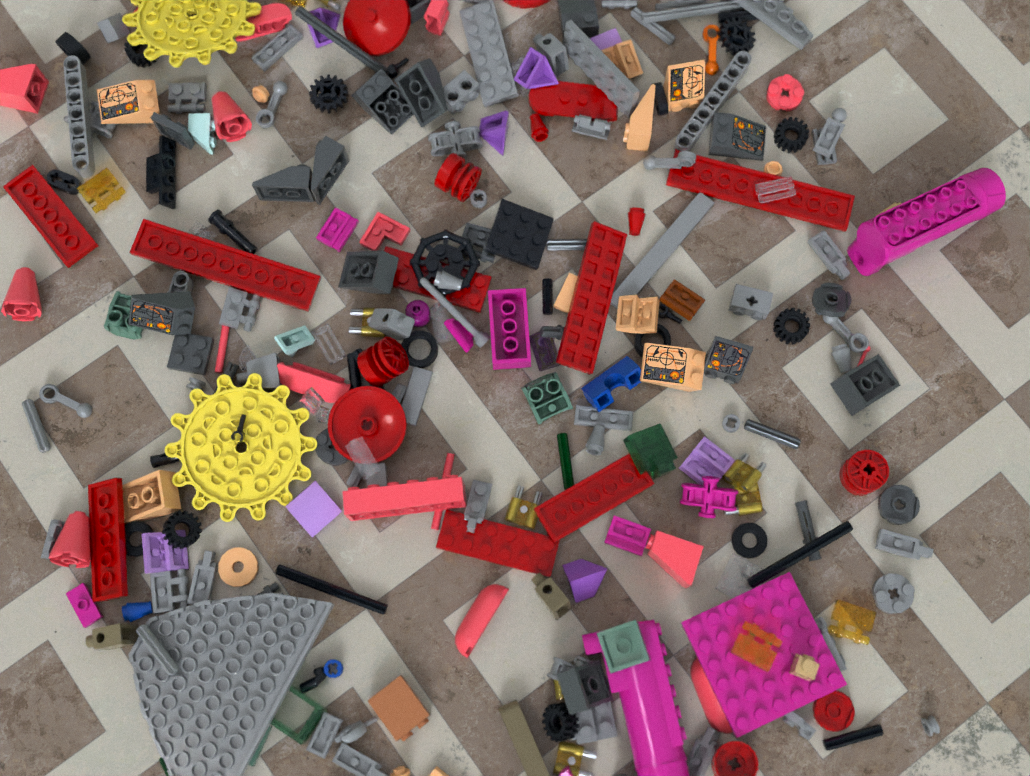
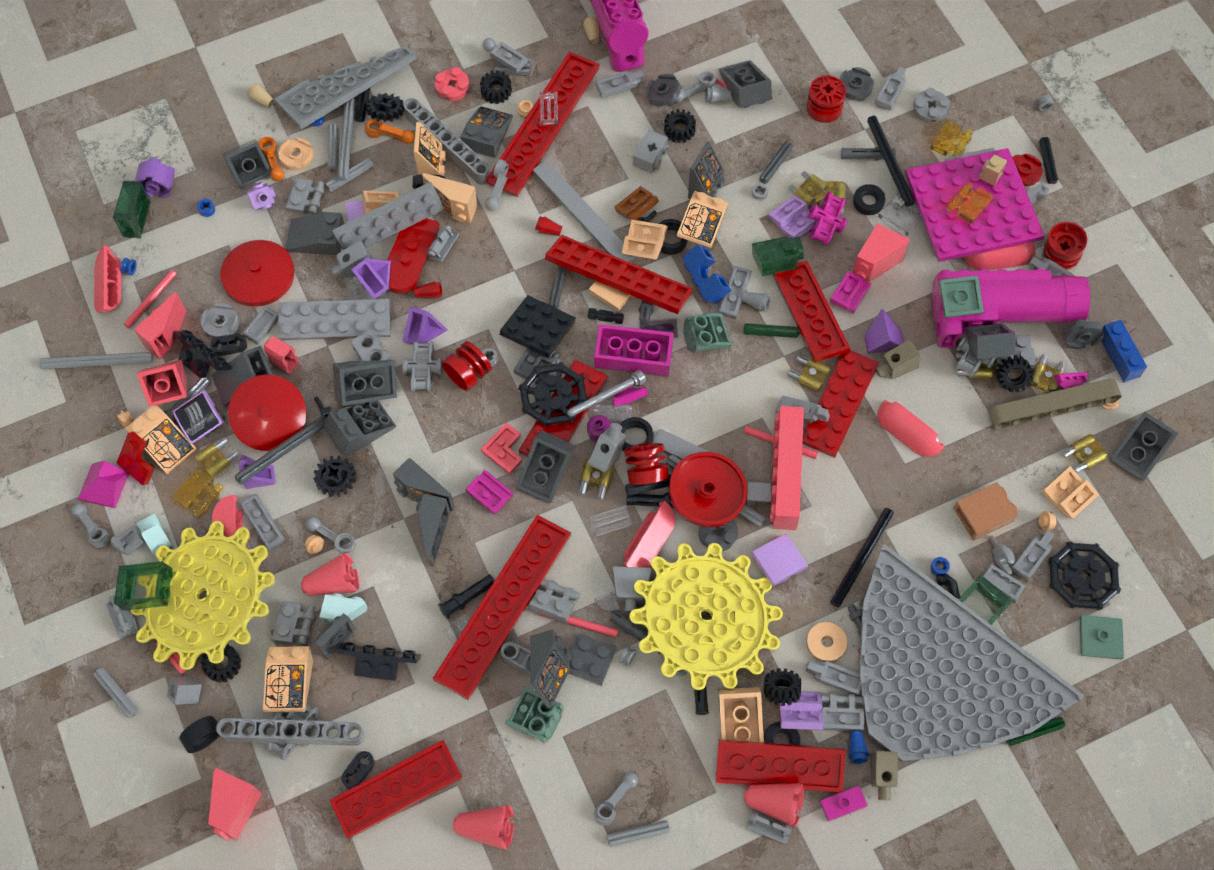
camera: 80 degrees left, 10 degrees down
clear yellow plate [77,168,126,214] -> none
light grey axle [136,624,179,675] -> none
black hand [231,414,246,442] -> none
light aqua slope [274,325,315,358] -> none
clear plate [299,387,330,423] -> none
clear hinge [345,436,381,480] -> none
light grey cone [434,270,463,291] -> none

